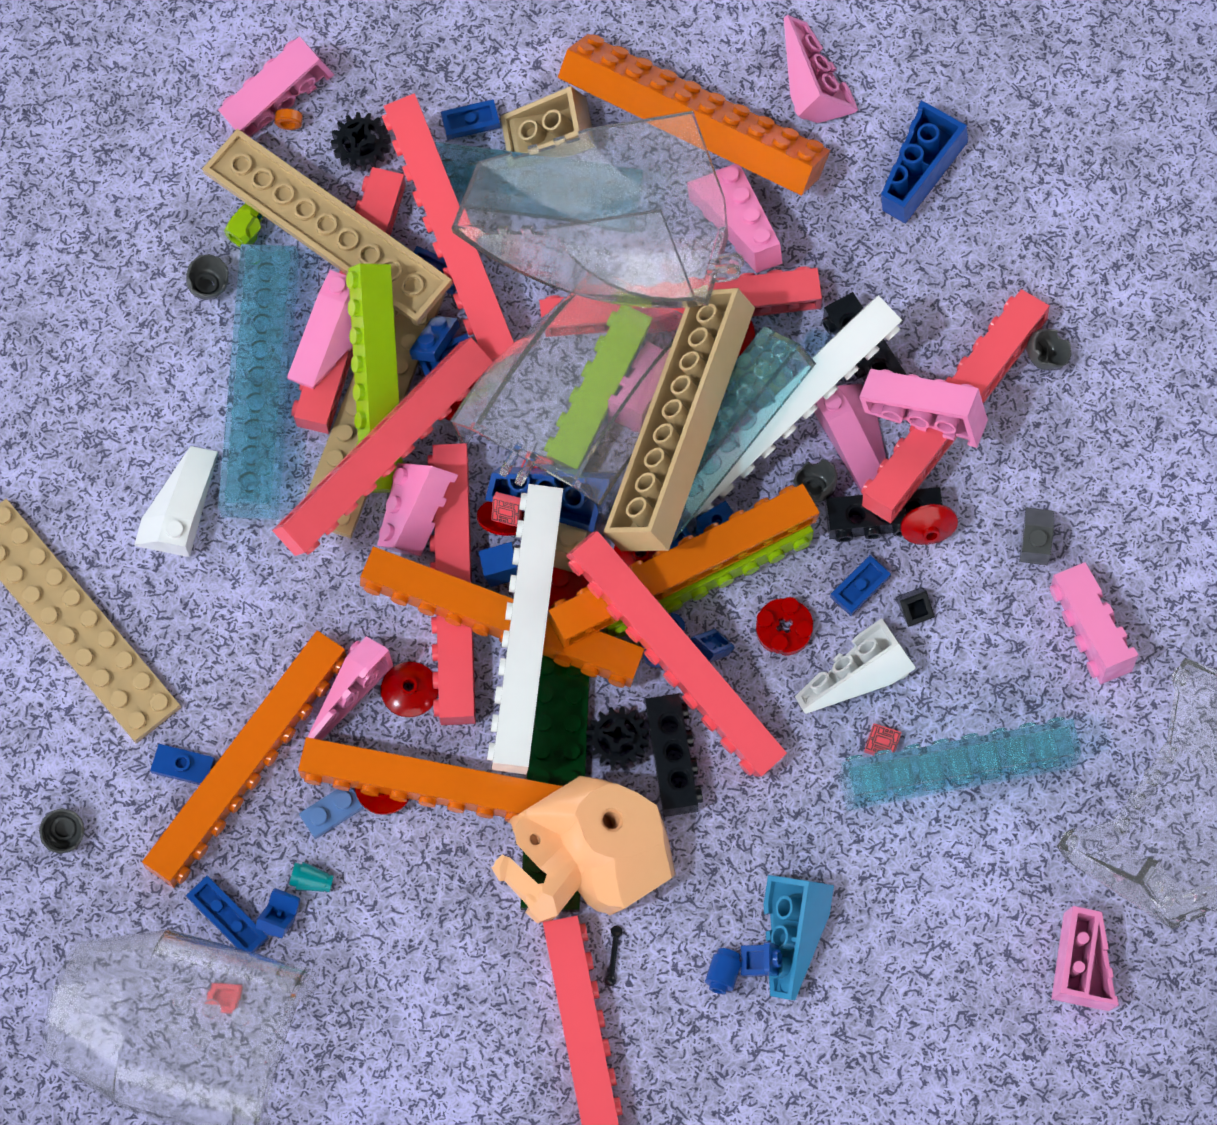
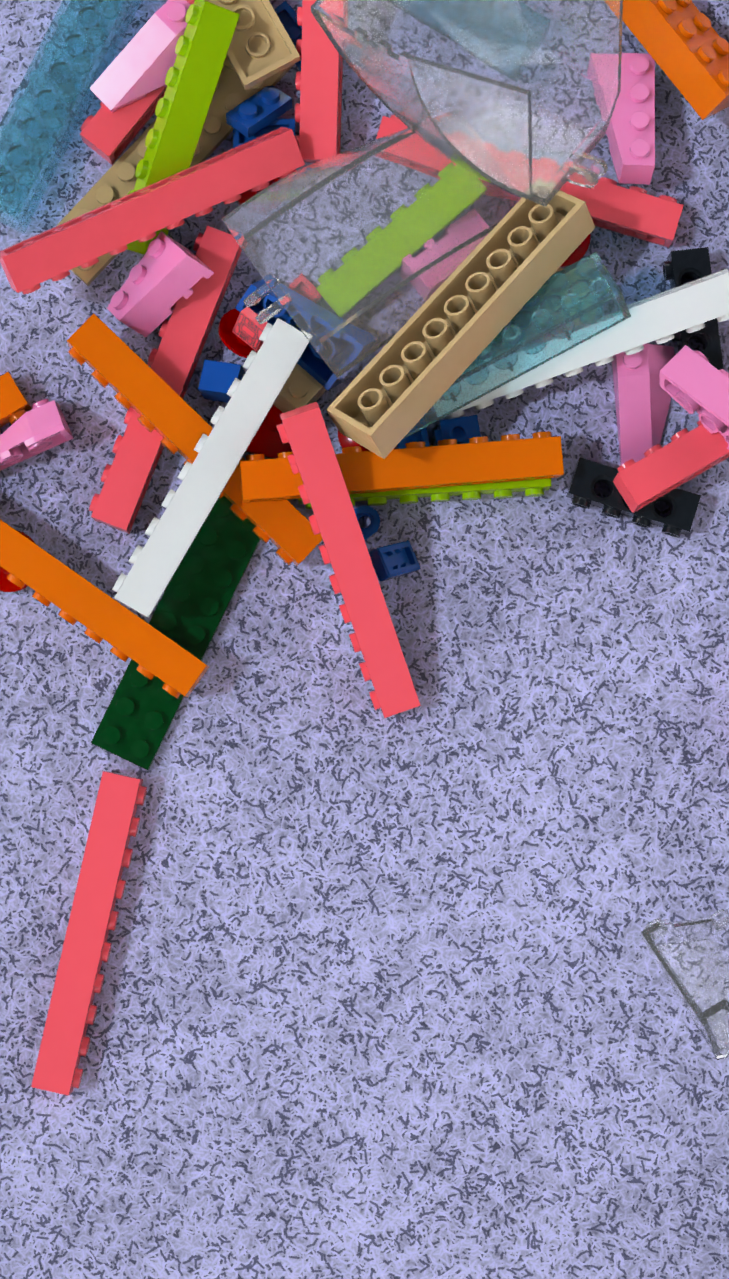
camera: 20 degrees right, 15 degrees up
red dish [381,662,438,718] -> none
light nougat piece [491,776,676,924] -> none
black gear [586,707,649,771] -> none
black hinge [605,926,622,986] -> none
black brick [645,693,703,817] -> none
blue brick [705,948,741,995] -> none
blue bracket [741,942,782,977] -> none
red plate [756,597,813,656] -> none
dark azure wedge [764,875,834,1001] -> none
dark grey hair [793,459,838,502] -> none
white wedge [795,618,916,714] -> none
blue plate [830,555,891,616] -> none
clear light blue brick [839,717,1081,811] -> none
coral tile [864,723,901,761] -> none
black slope [895,587,935,627] -> none
red dish [900,504,958,545] -> none
bright pink wedge [1051,906,1119,1011] -> none

